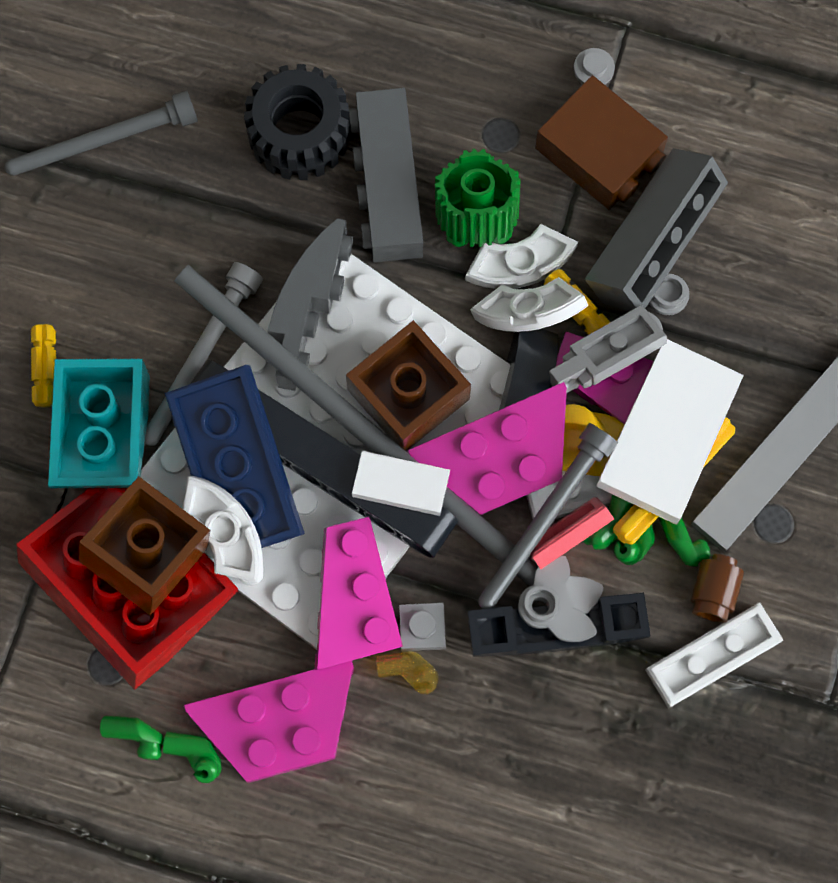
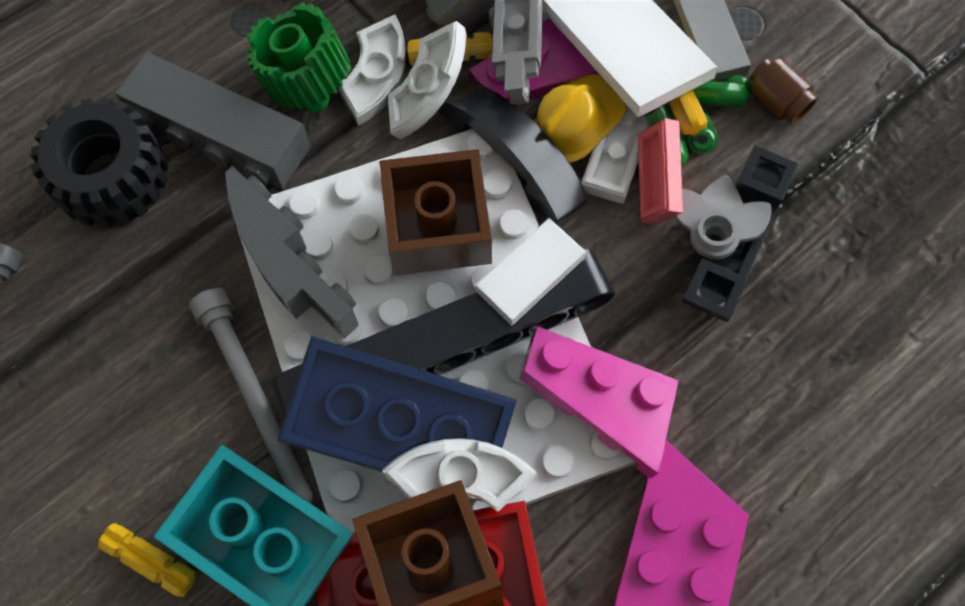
camera: 55 degrees left, 5 degrees down
dark grey piece [174,265,539,587] -> none
clear yellow arm [376,651,439,694] -> none
light grey plate [399,603,446,651] -> none
dark pink wing [408,382,567,515] -> none
dark grey piece [478,423,618,609] -> none
white tile [645,602,783,709] -> none

